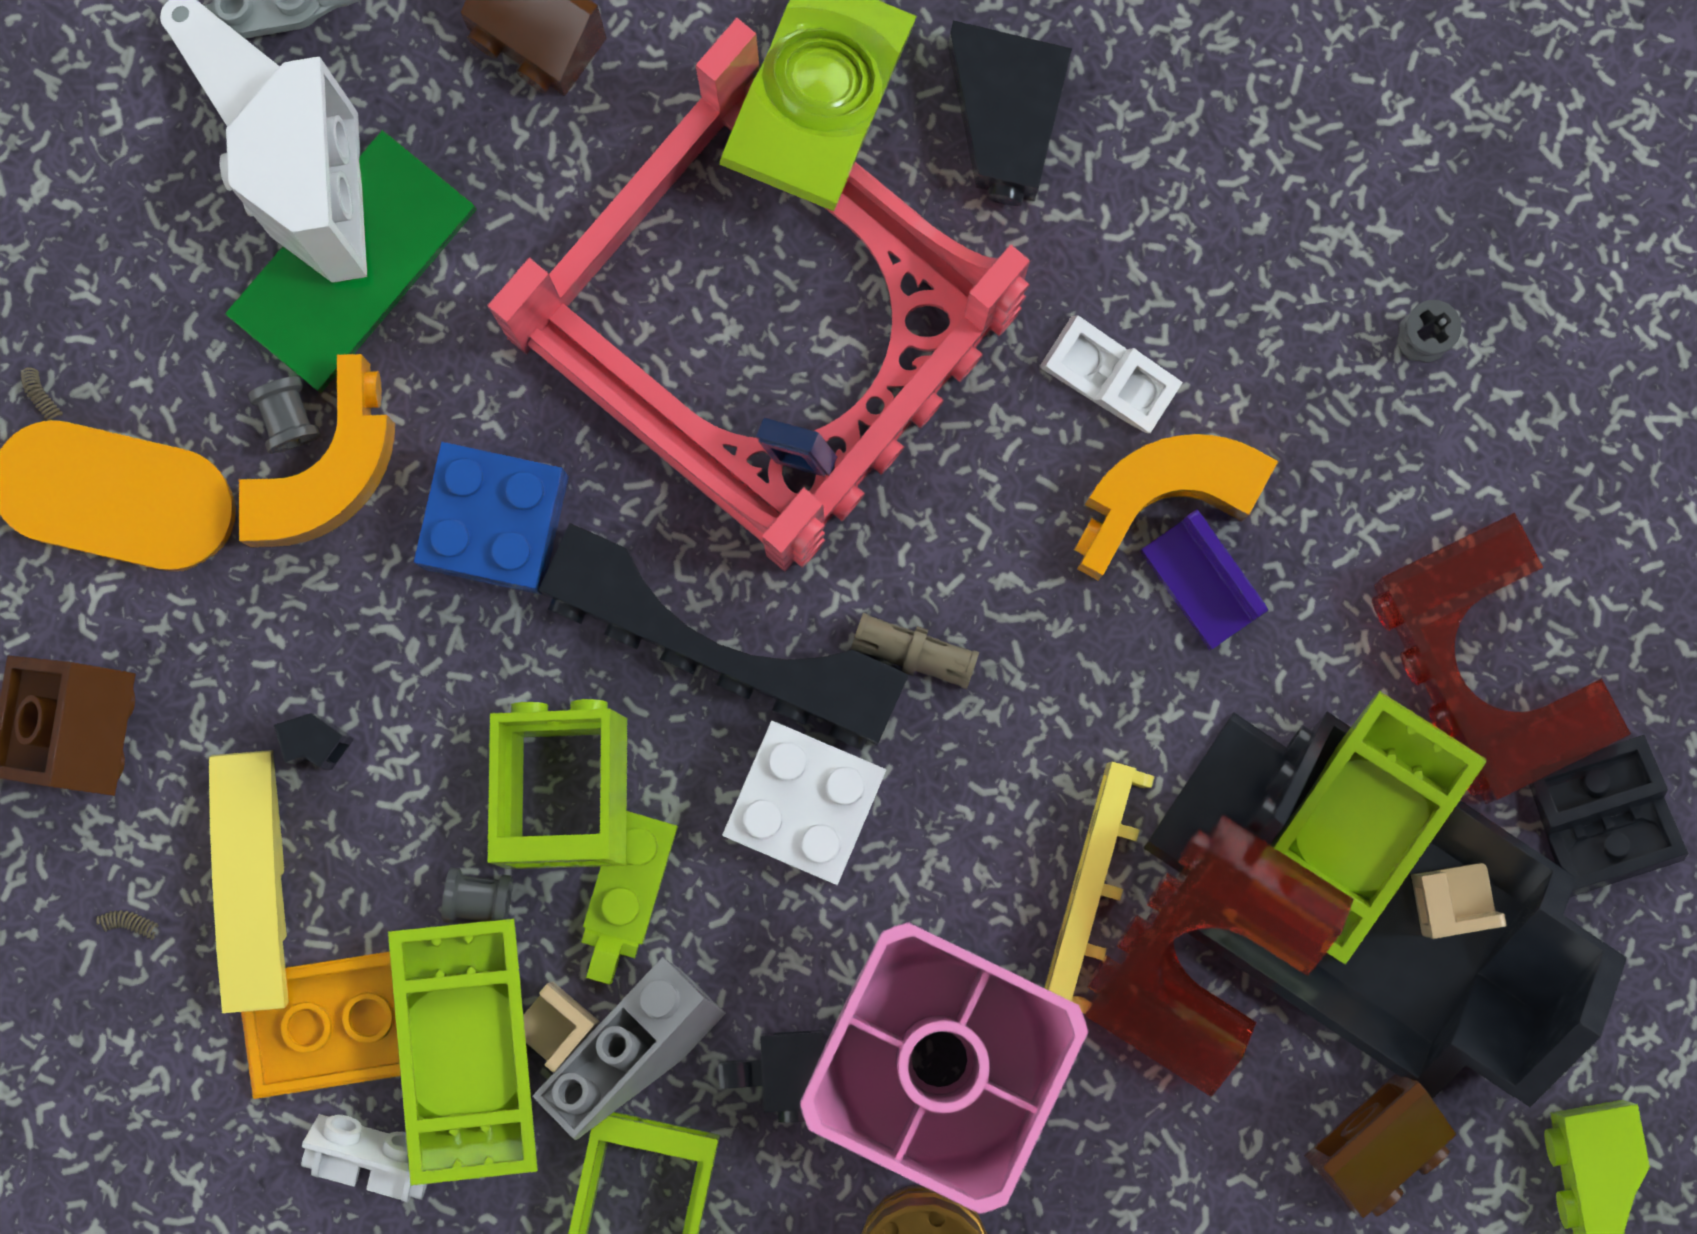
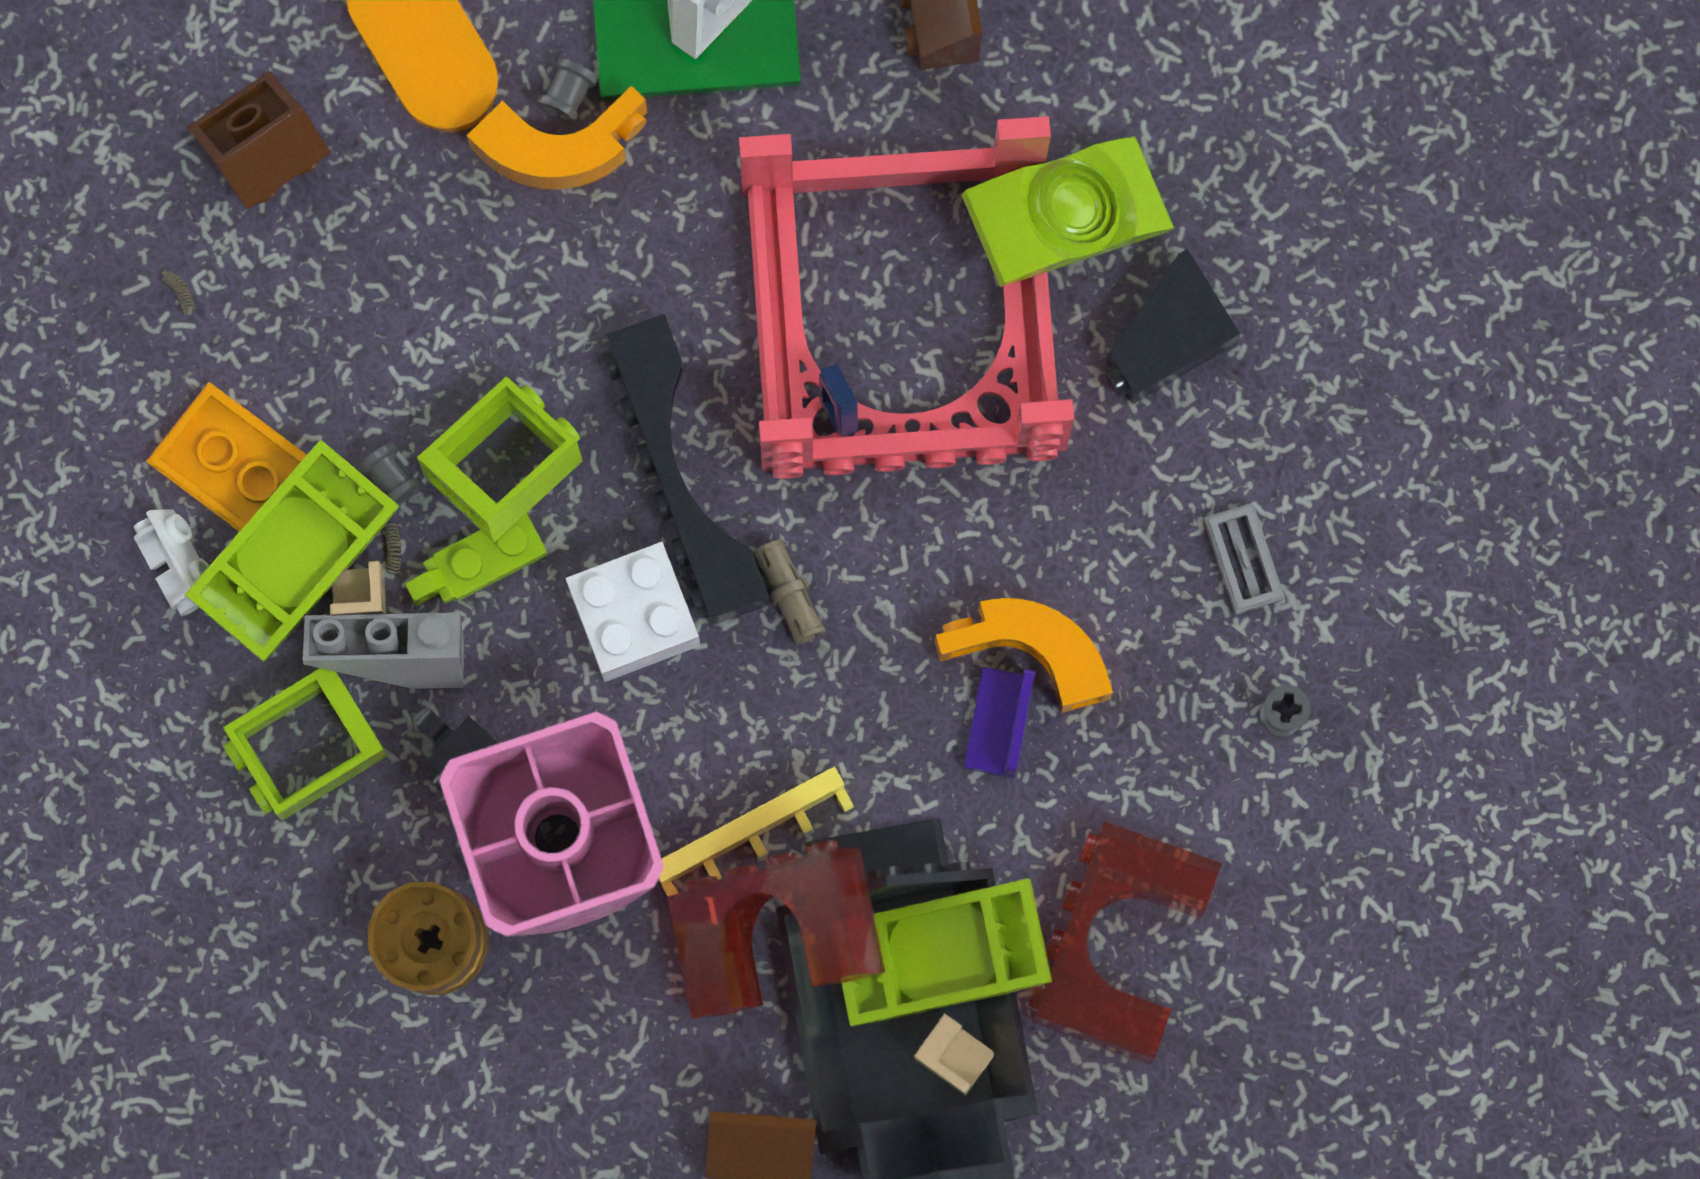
camera: 45 degrees right, 5 degrees down
light yellow slope [209,750,289,1013] -> none
black piece [274,713,354,770] -> none
blue brick [414,442,569,595] -> none
white slope [1039,315,1183,433] -> none
black slope [1527,735,1688,897] -> none
none -> dark tan leg [383,523,402,574]
none -> light grey tile [1203,502,1285,616]

